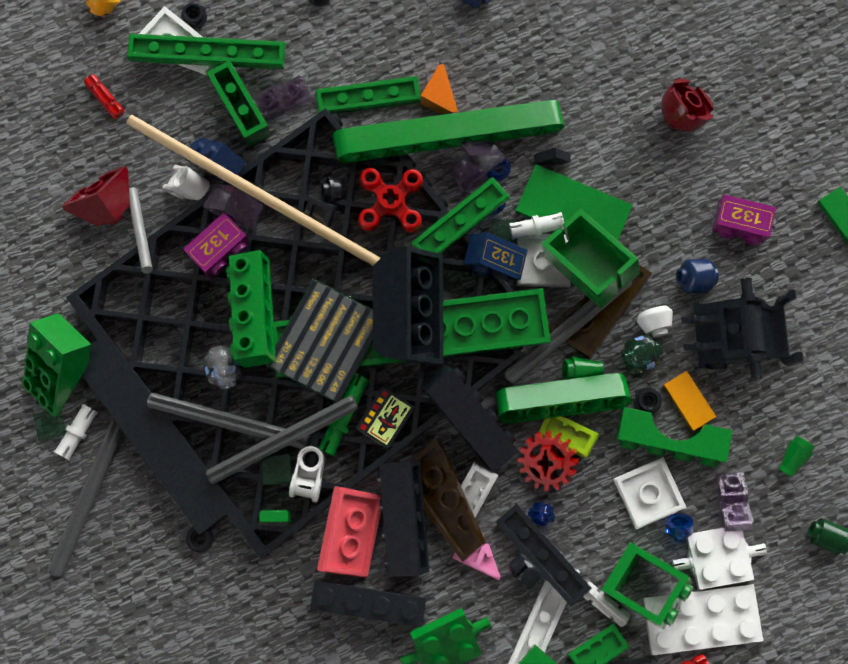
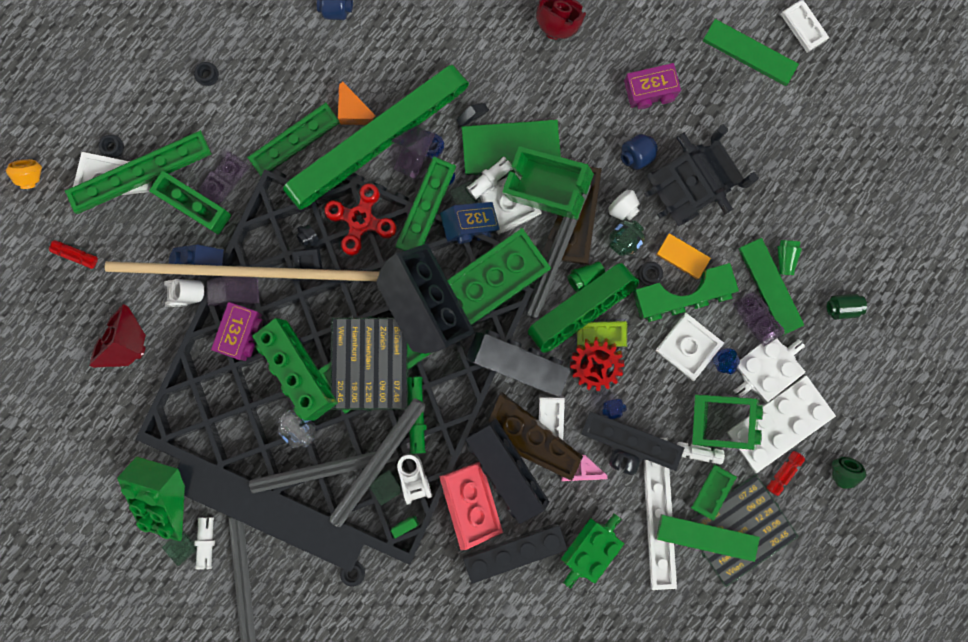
camera: 30 degrees left, 5 degrees up
light grey bar [129,188,153,274] -> none
piece [356,386,415,449] -> none
none -> green tile [738,238,805,336]

